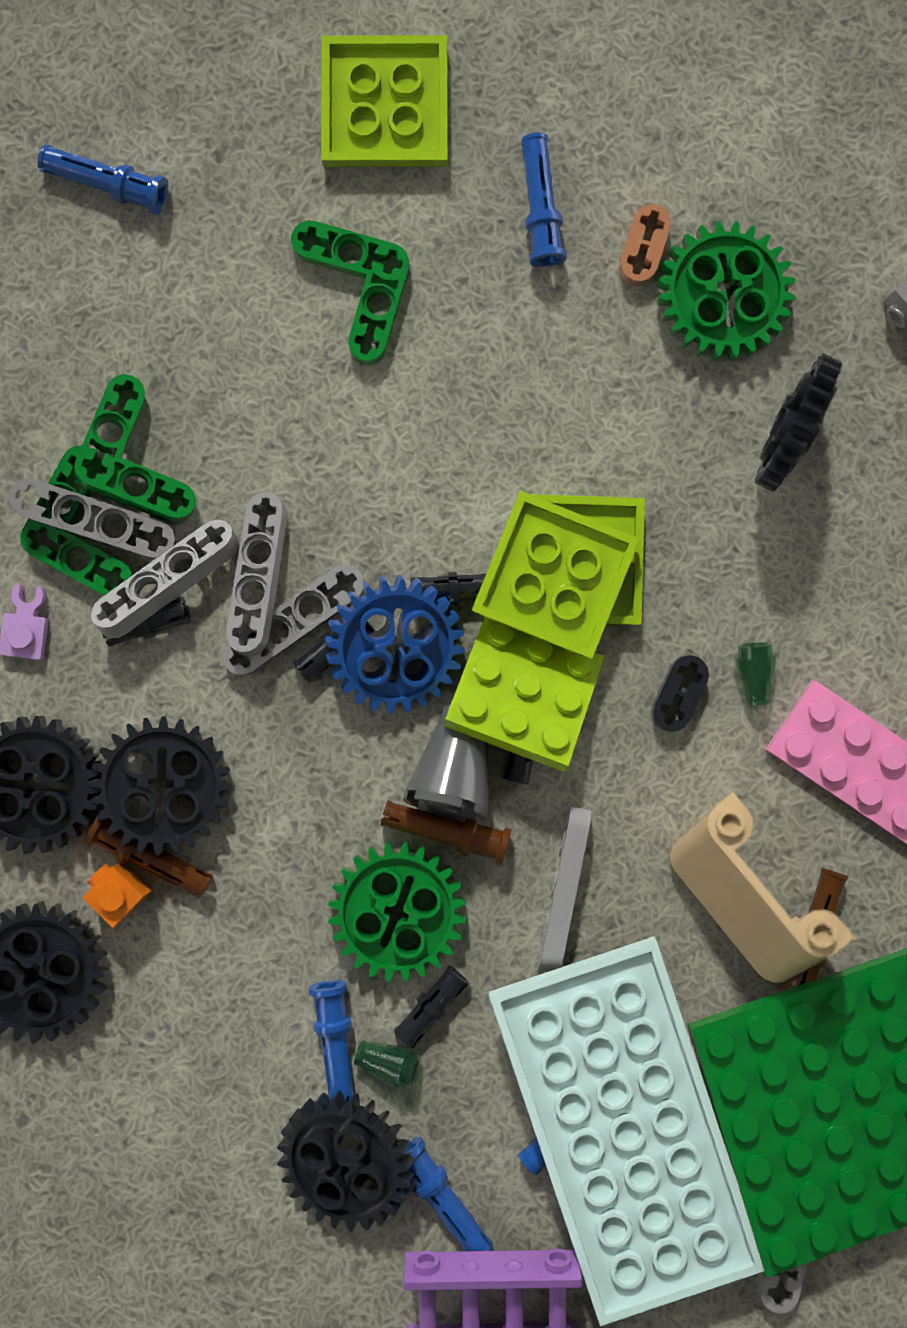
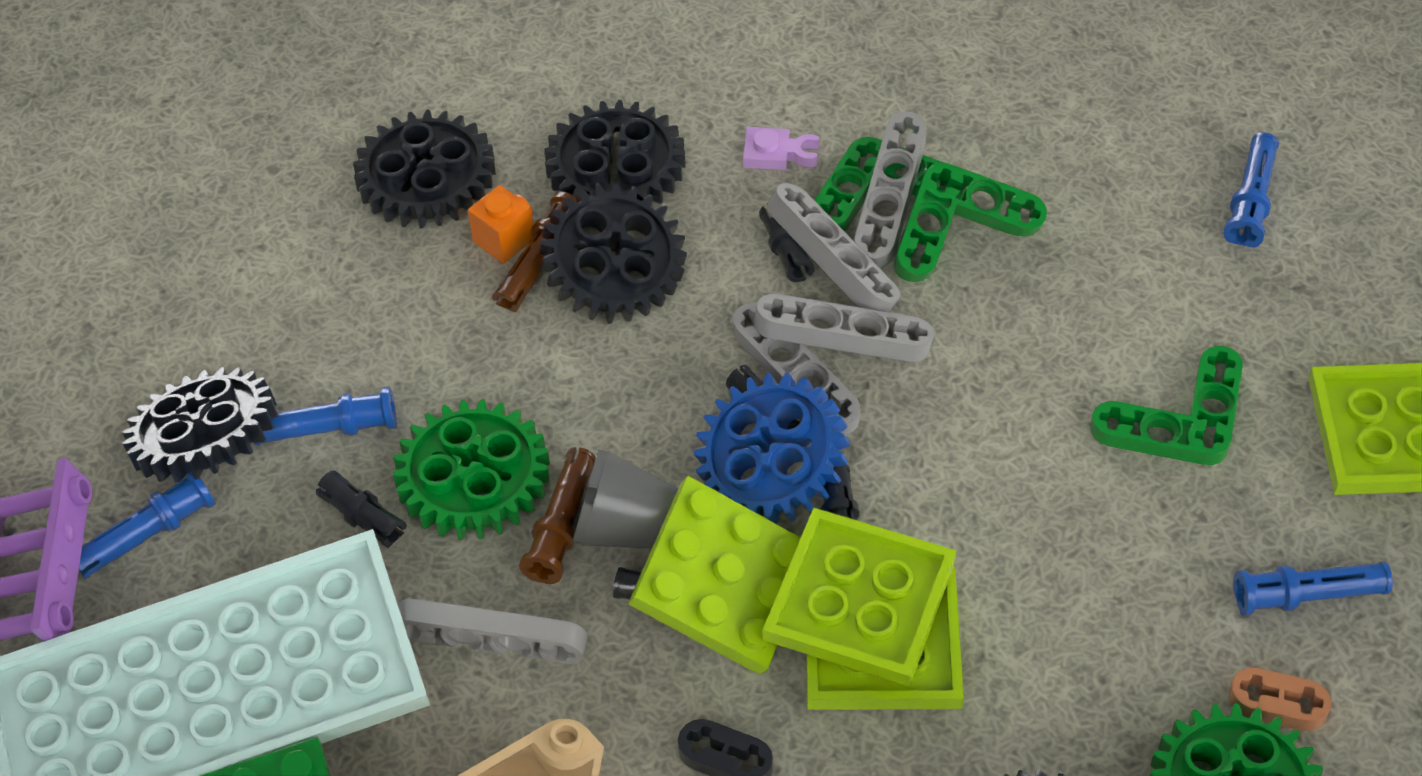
camera: 85 degrees right, 35 degrees down
clear green cone [354,1040,420,1089] -> none

